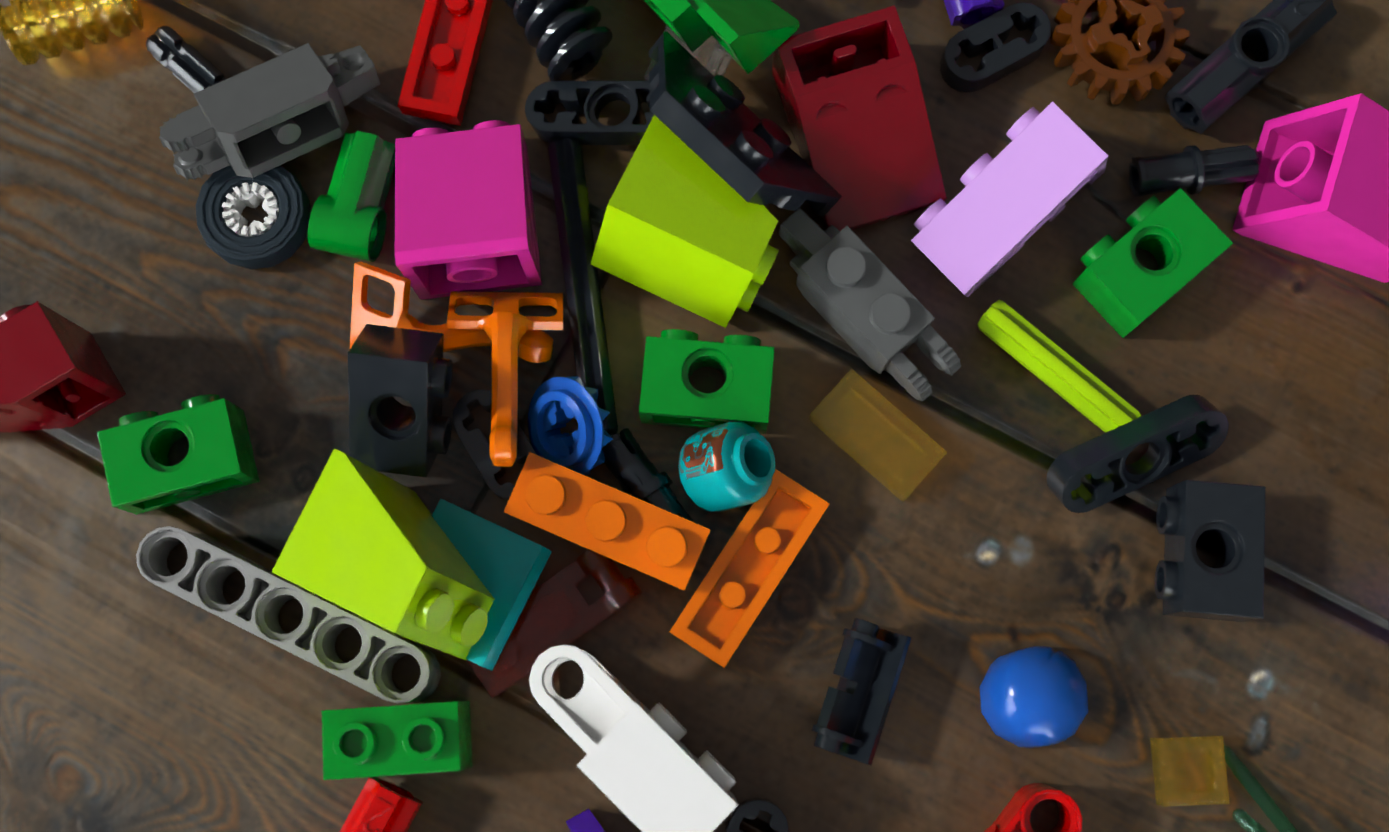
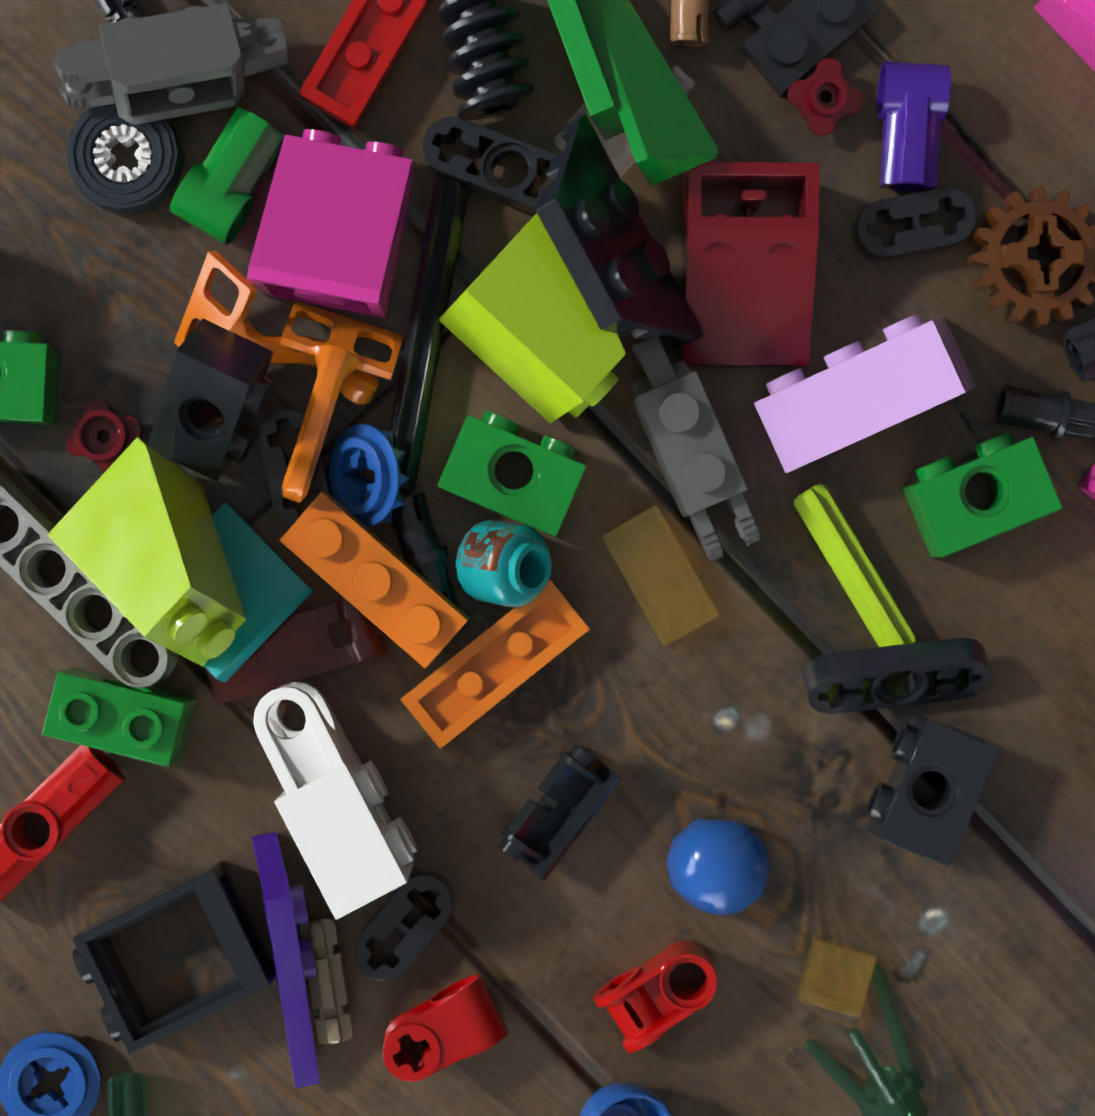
camera: 20 degrees right, 10 degrees up
none -> dark red plate [66,399,142,473]

